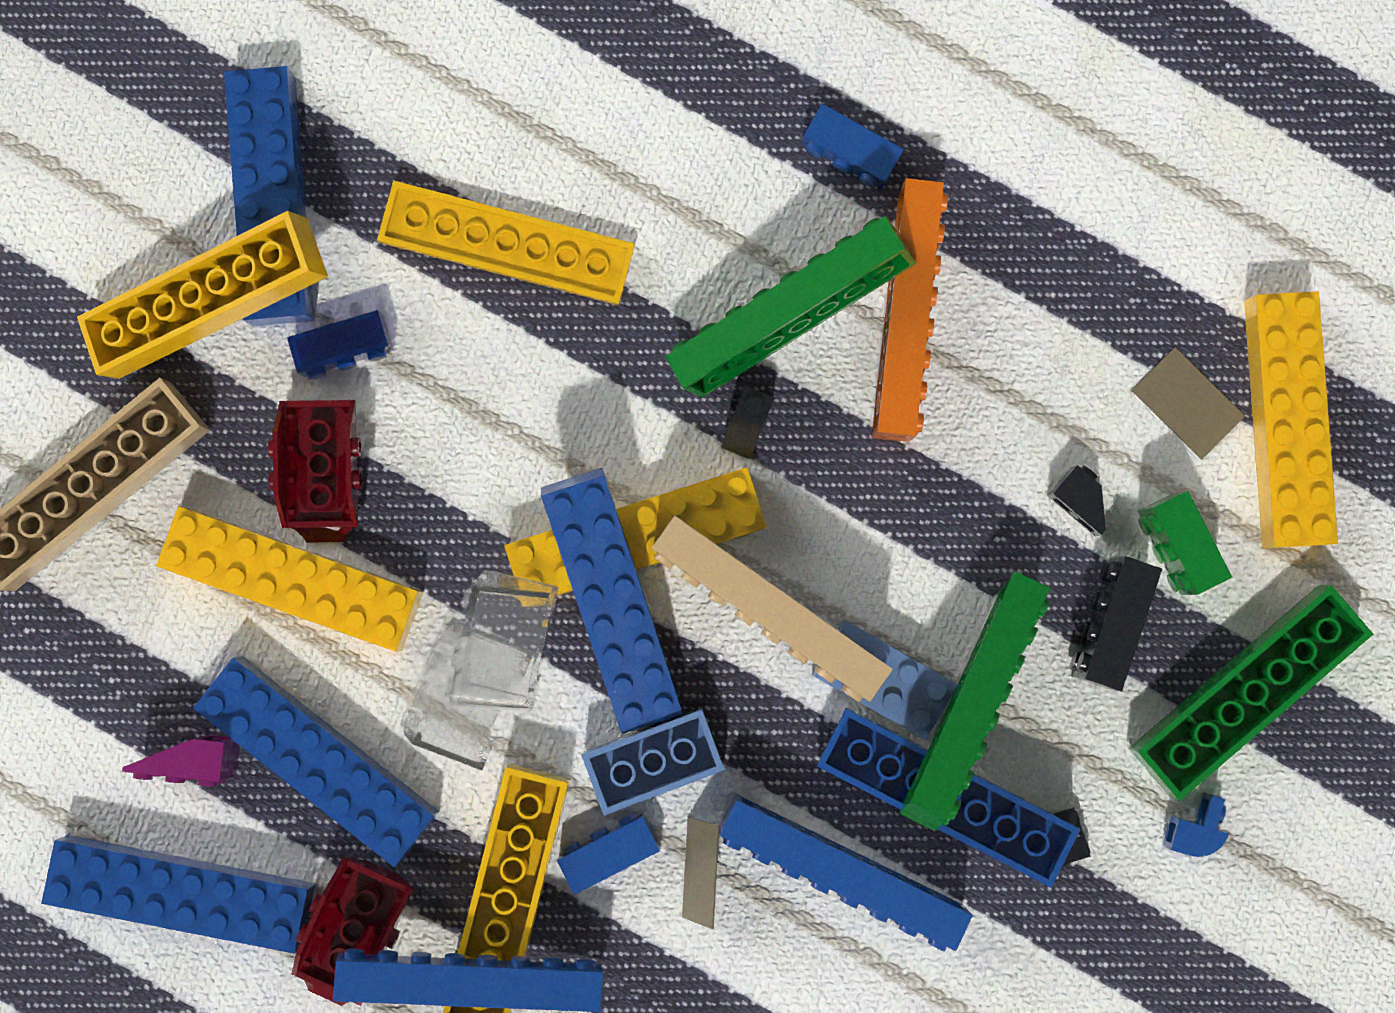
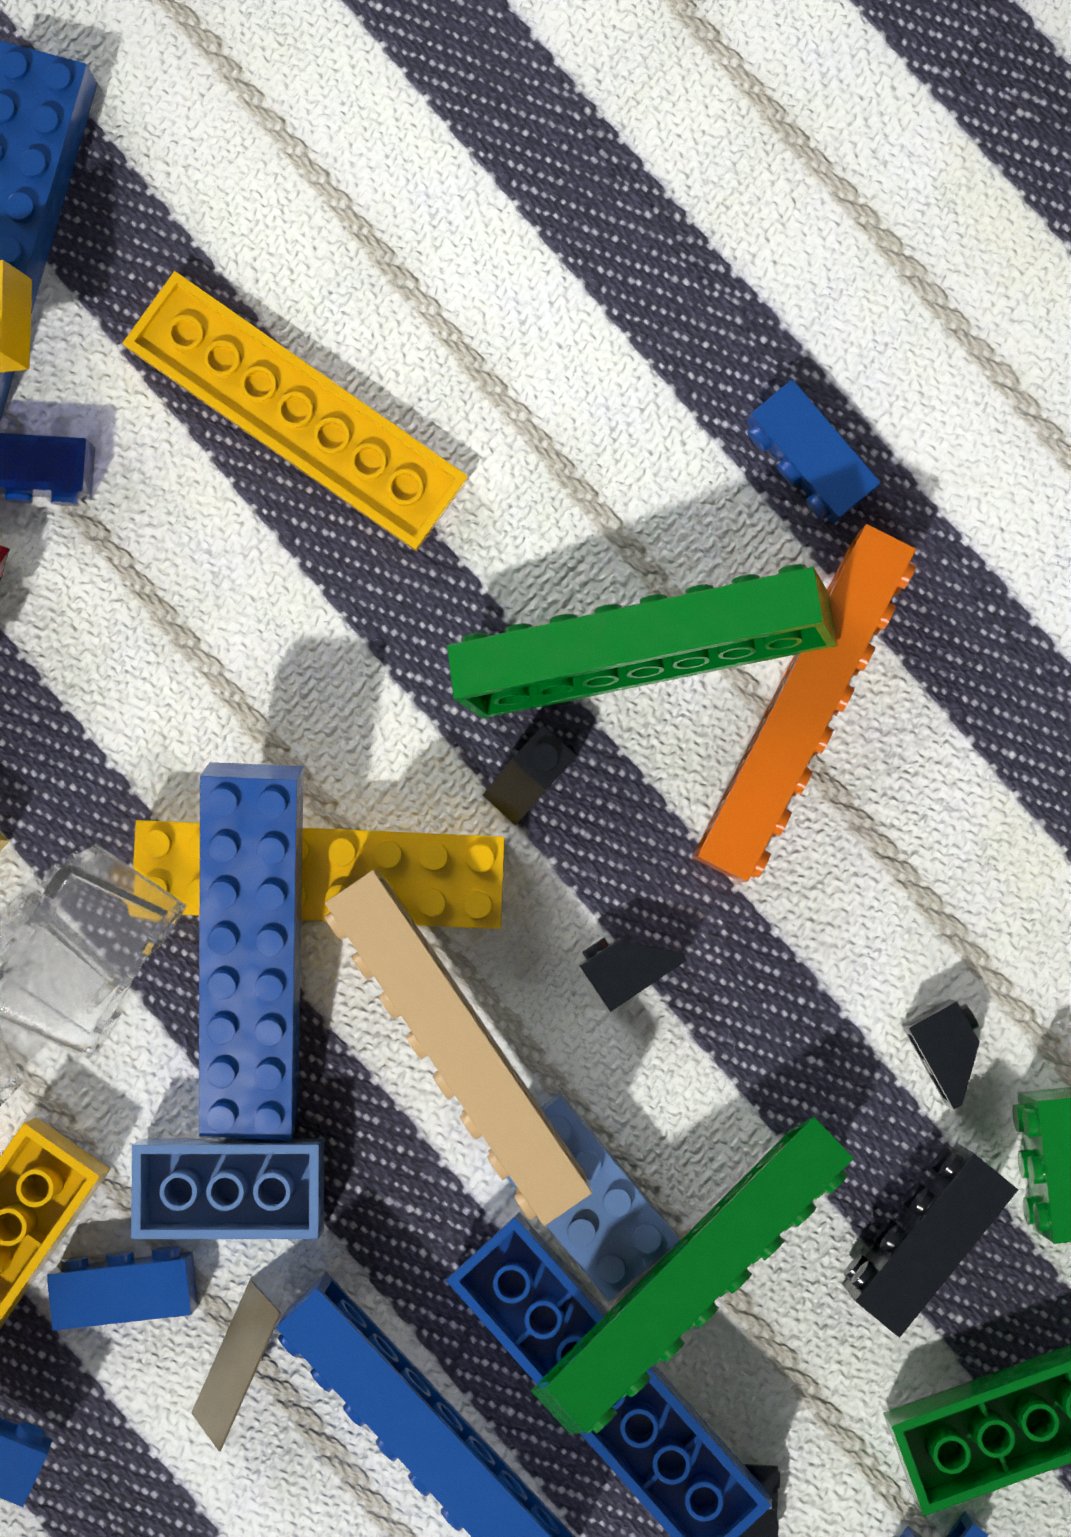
camera: 25 degrees right, 0 degrees up
none -> black slope [579,937,687,1012]

